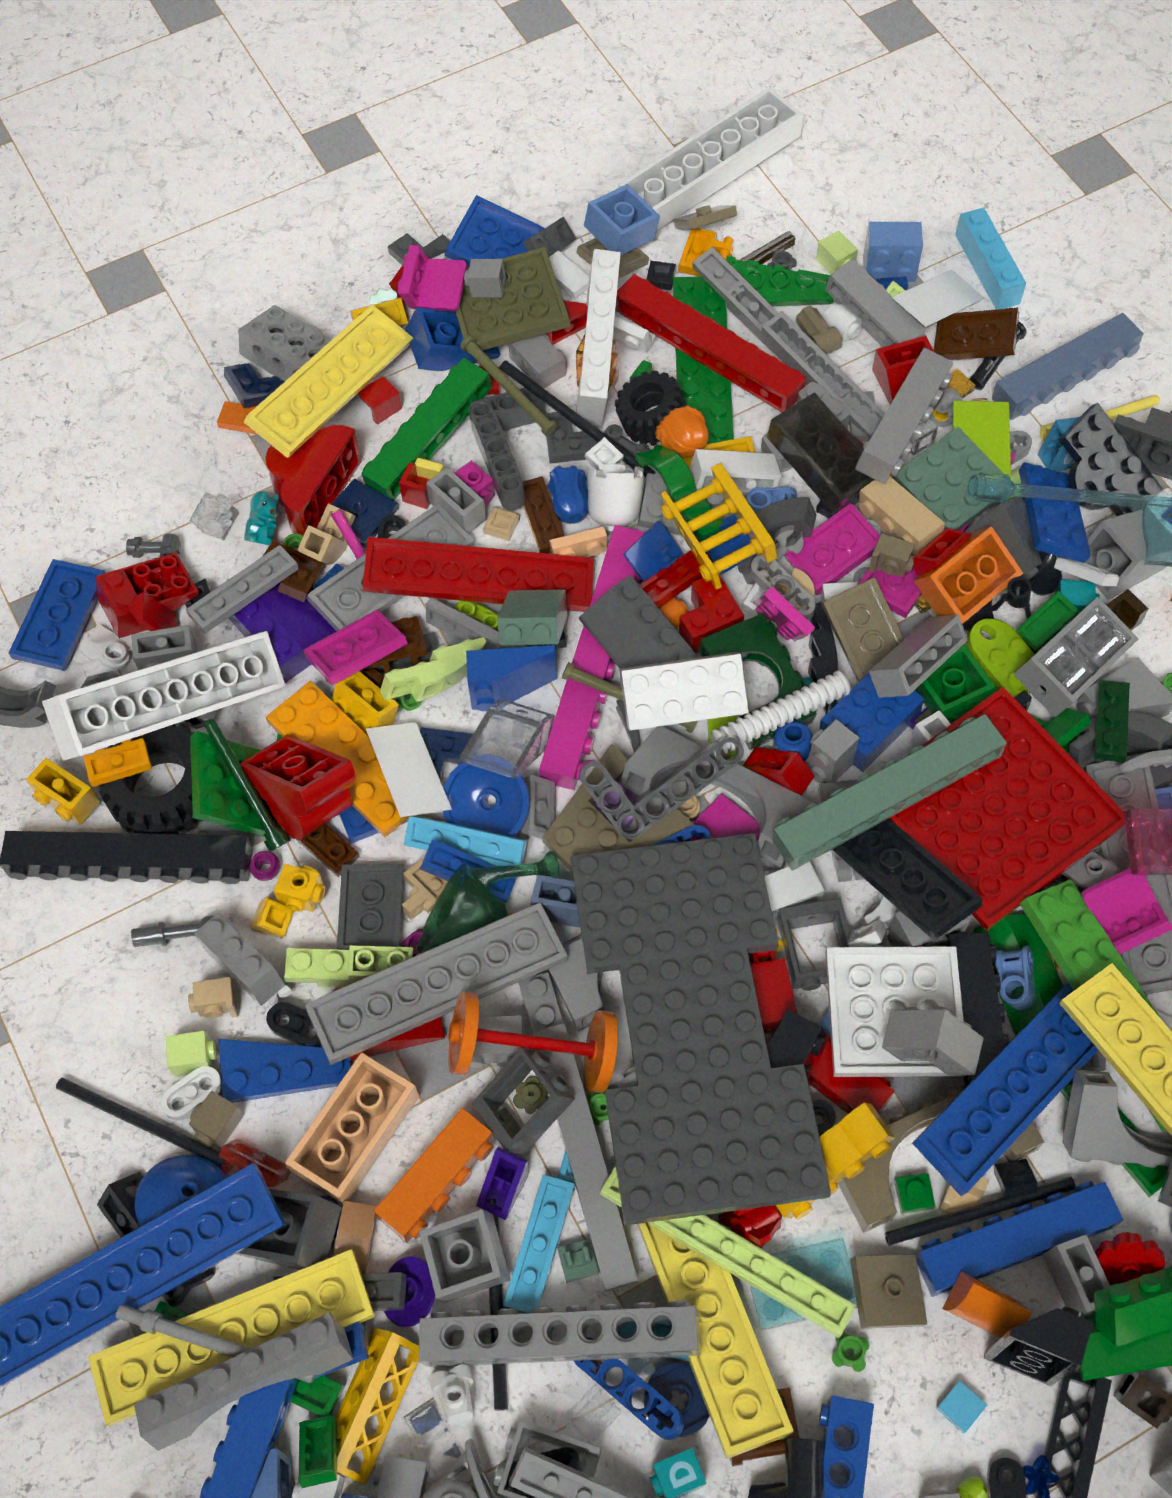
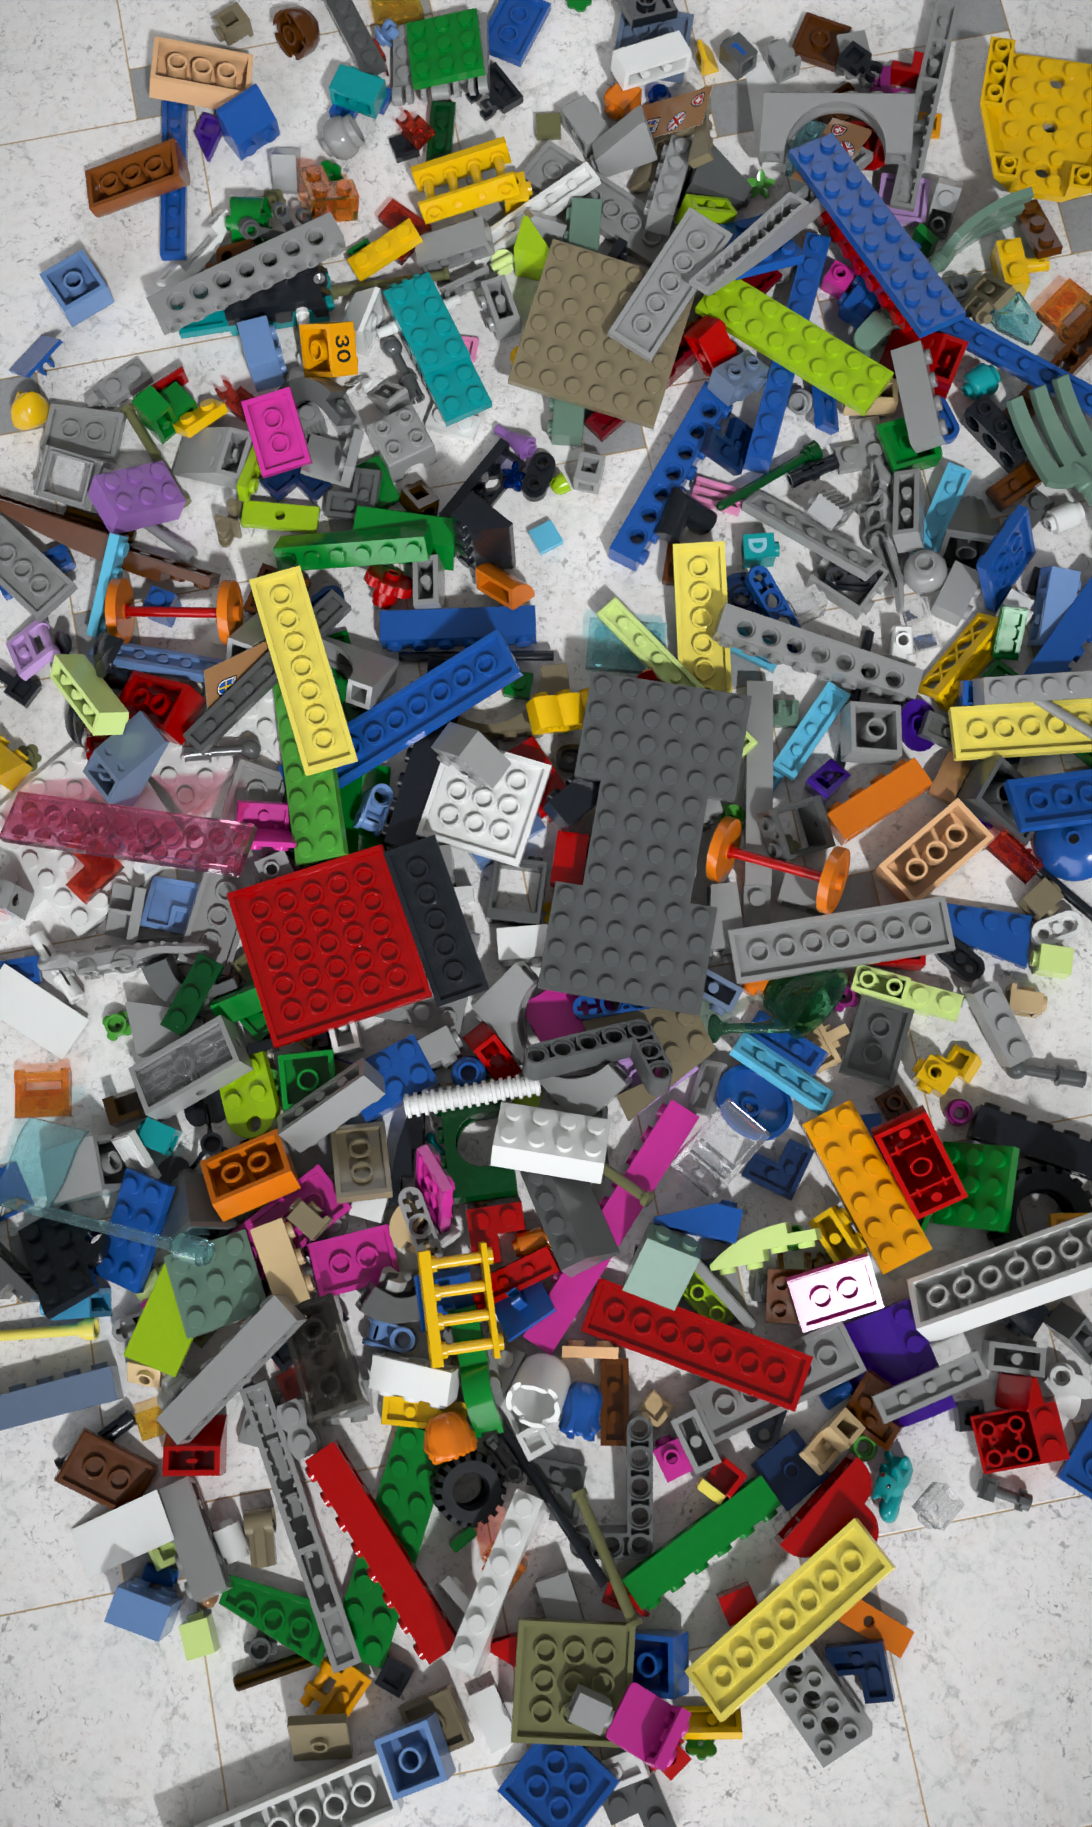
camera: 160 degrees left, 15 degrees up
dark green piece [204,719,291,852] -> none
dark pink piece [331,509,366,559] -> none
white sticker [366,722,452,817] -> none
dark grey slope [523,216,576,257] -> none
sand green brick [772,714,1007,871] -> none
bright green plate [832,1332,870,1372] -> none
white plate [847,919,886,947] -> none
dark tan plate [850,1254,927,1329] -> none
red slope [913,528,971,575] -> none
medium azure brick [955,207,1026,309] -> none
green tile [1015,591,1079,652] -> none

